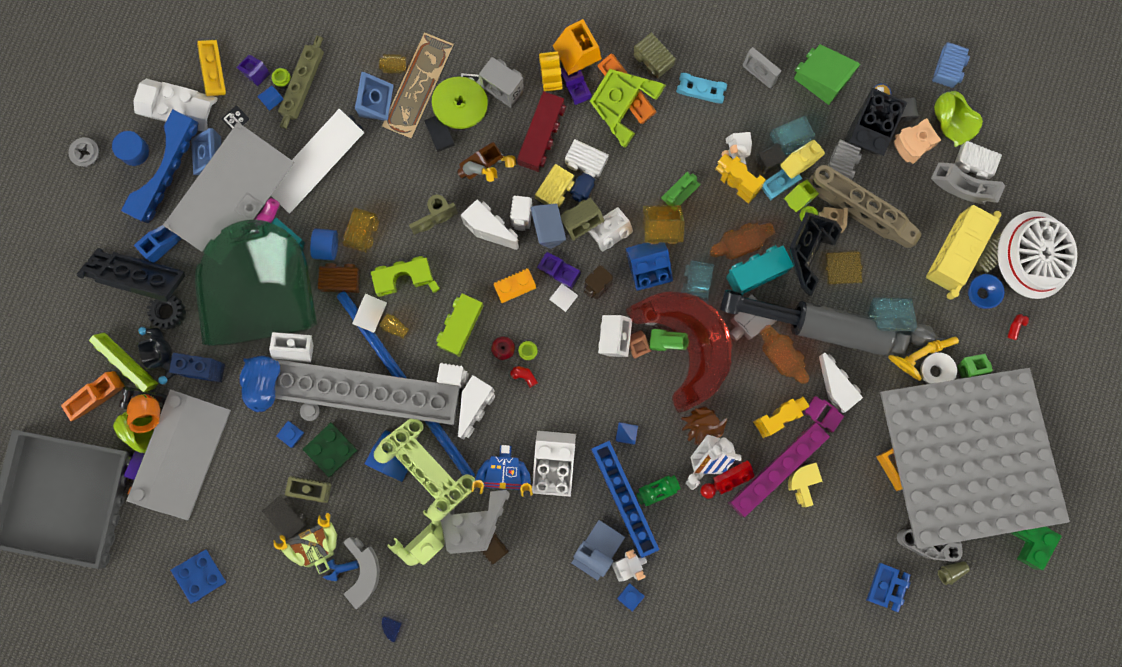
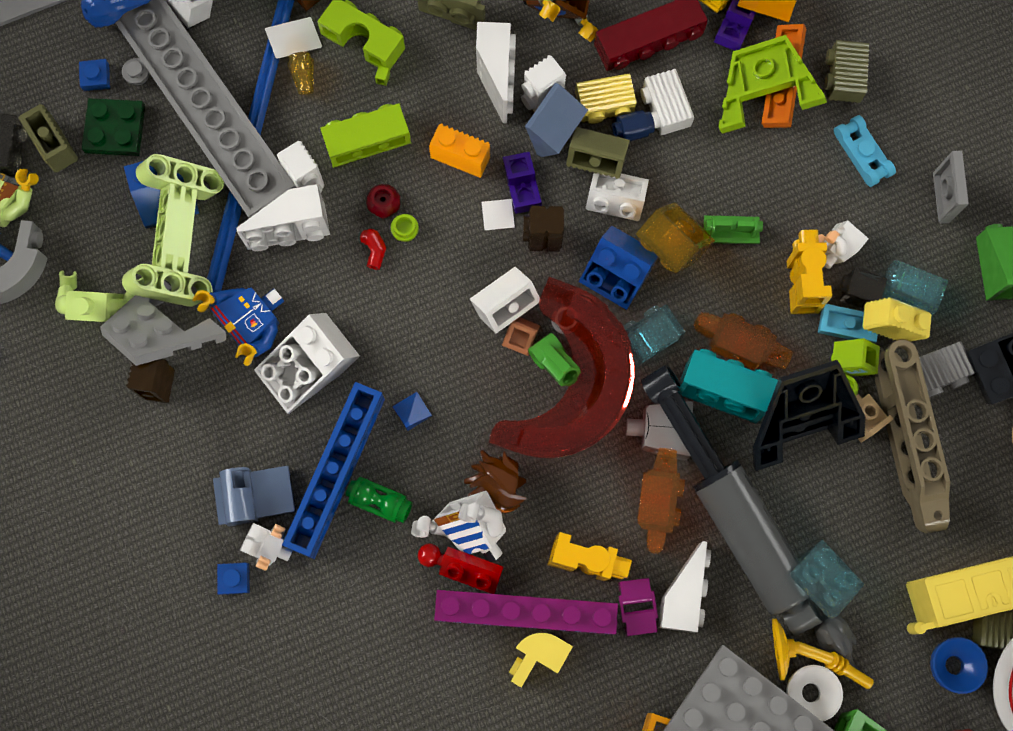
camera: 45 degrees right, 5 degrees down
clear yellow piece [825,252,863,284] -> none

